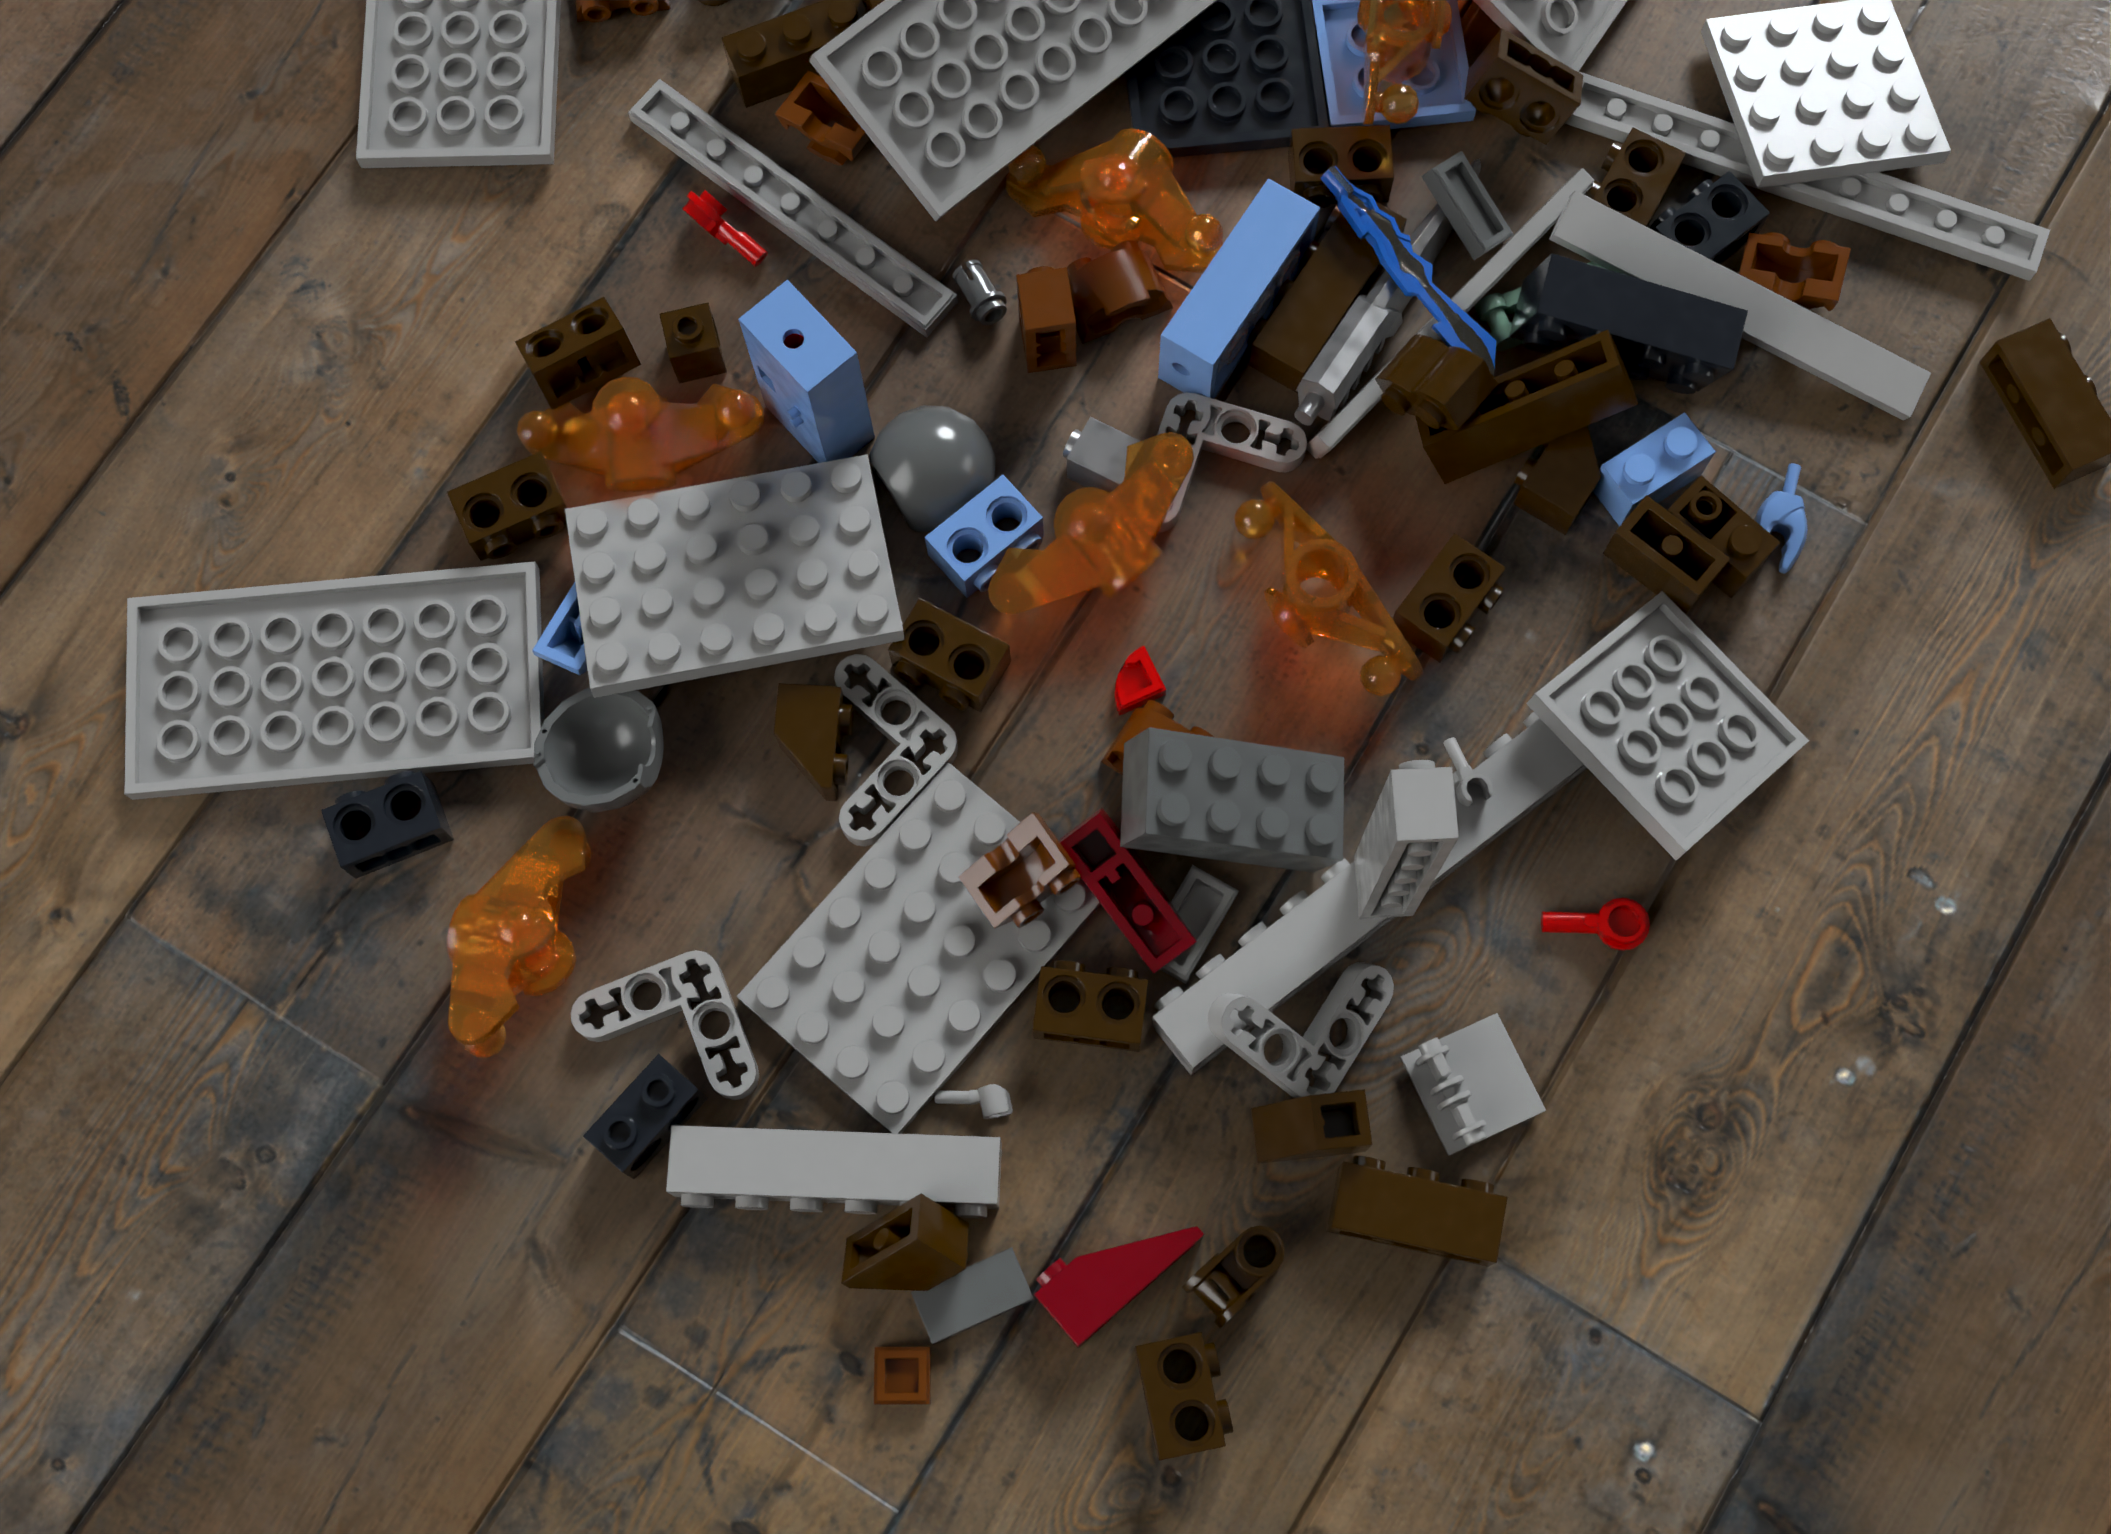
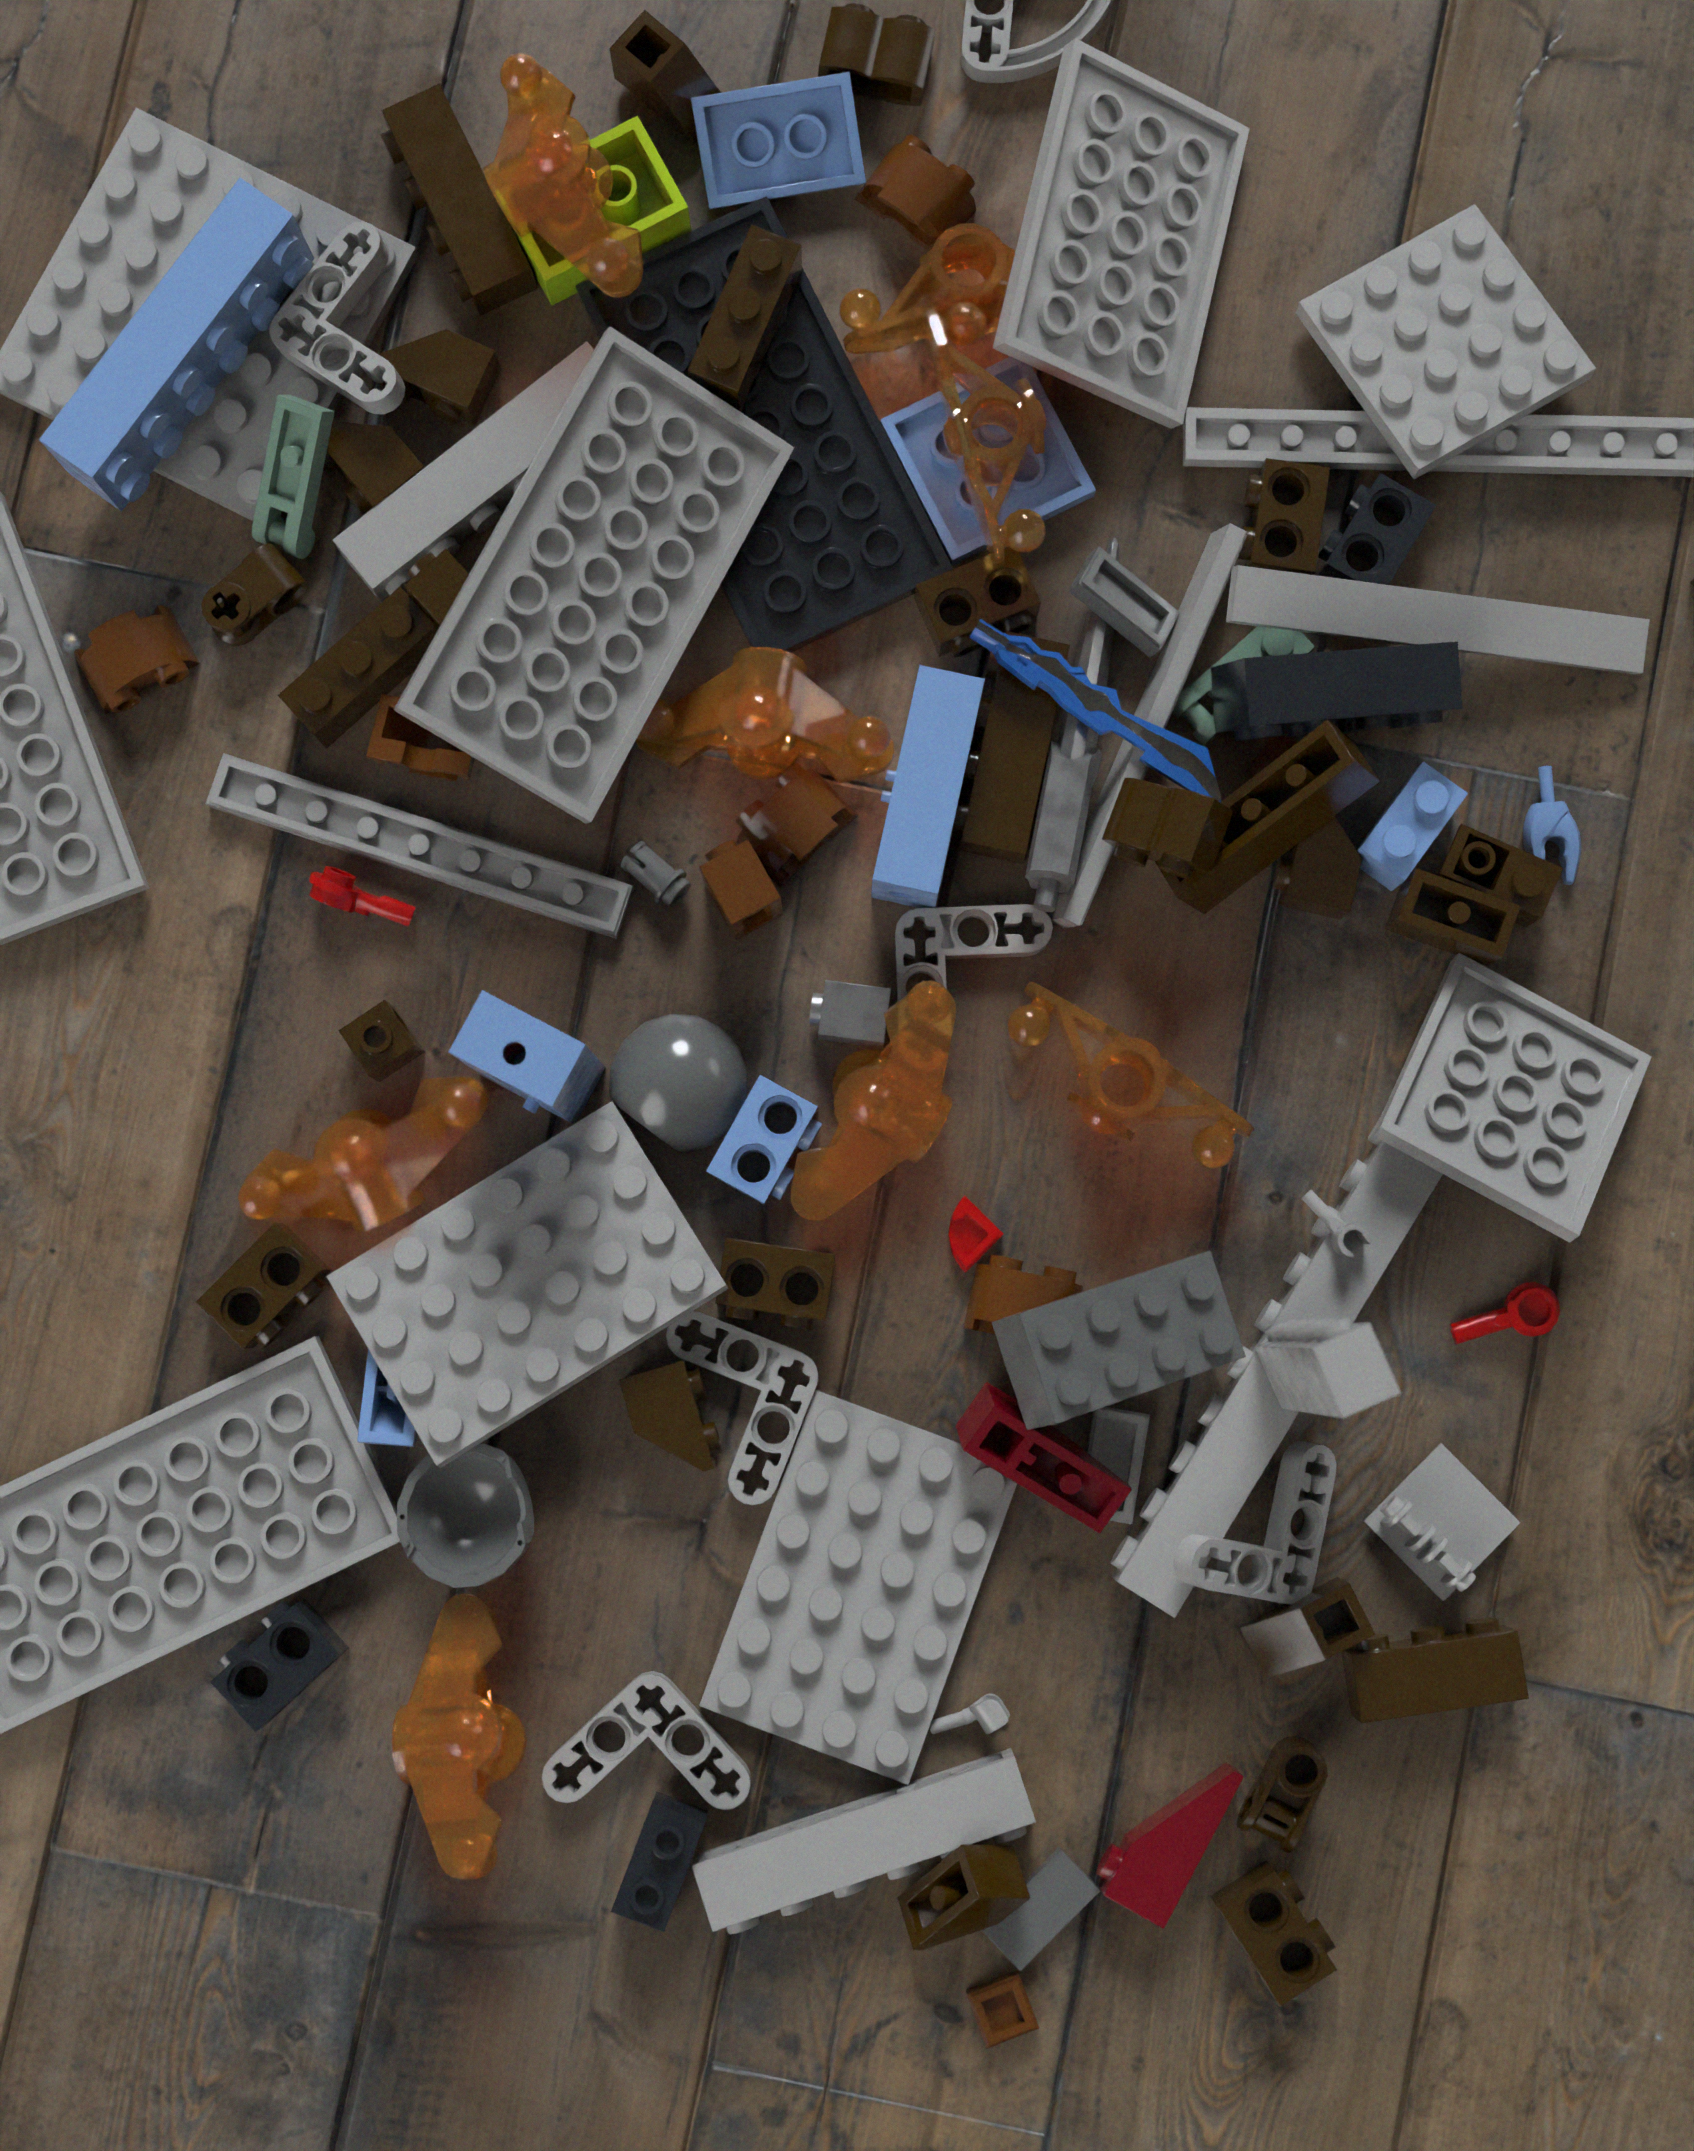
camera: 25 degrees left, 10 degrees up
dark brown brick [515,297,641,410] -> none
reddish brown cylinder [958,812,1081,929] -> none
dark brown brick [1033,960,1148,1052] -> none
dark brown brick [1390,533,1506,663] -> none
dark brown brick [1464,28,1583,145] -> none
reddish brown cylinder [1739,232,1851,311] -> none

